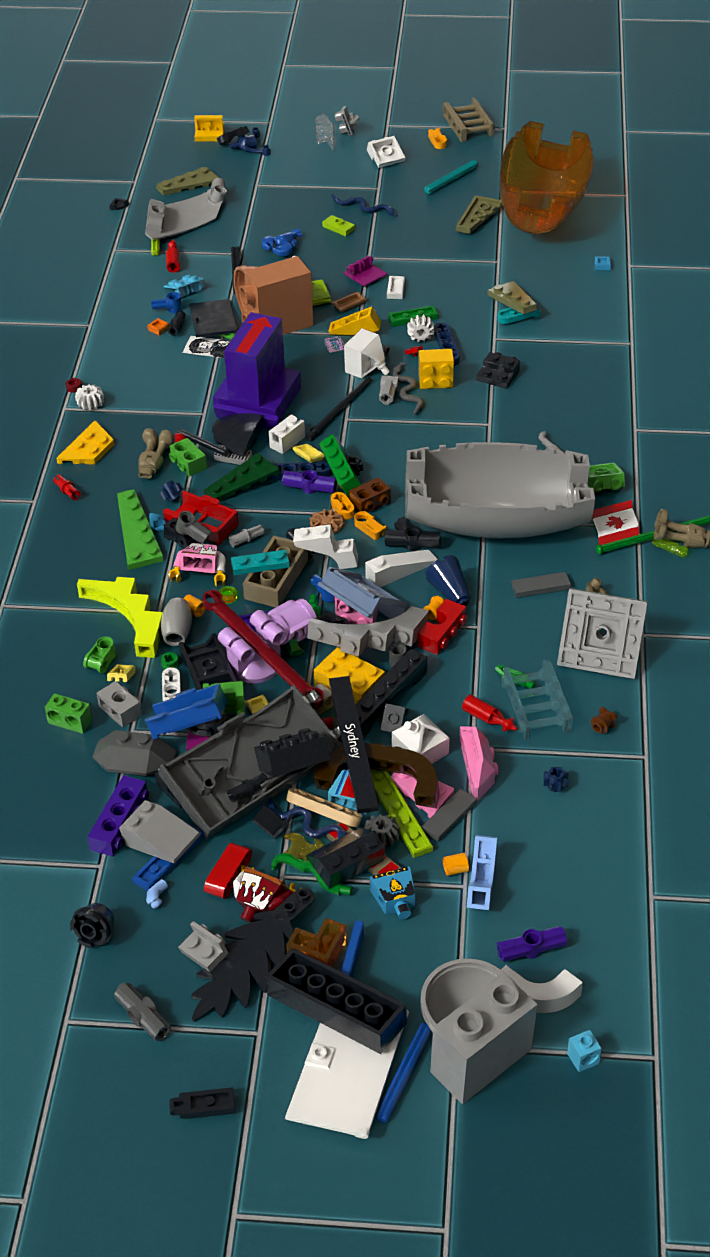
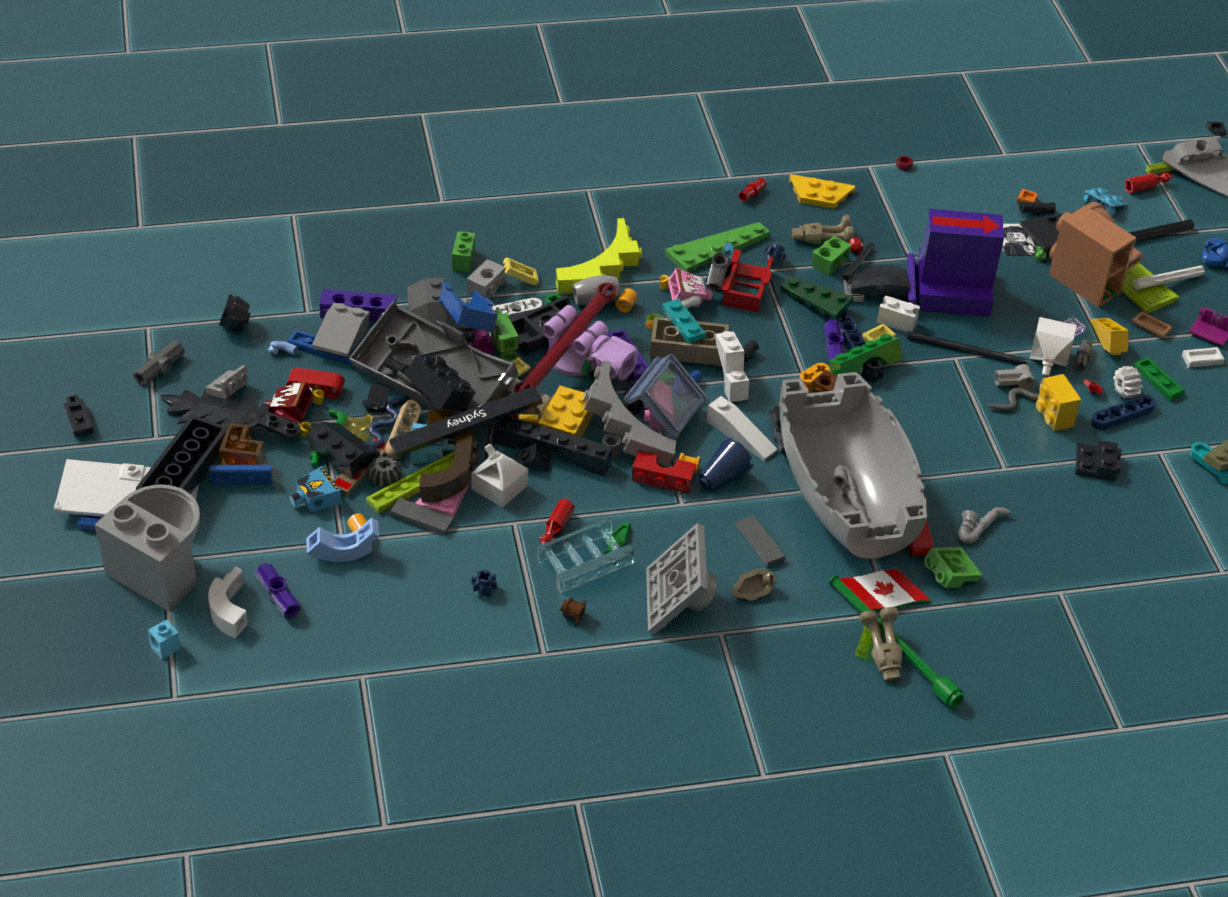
camera: 70 degrees right, 0 degrees up
white gear [75,384,104,411] -> none
bright green piece [83,636,116,674] -> none
blue axle [151,292,182,313] -> none
light grey axle [229,525,265,547] -> none
medium nougat wheel [310,509,343,534] -> none
bright pink wedge [460,726,498,802] -> none

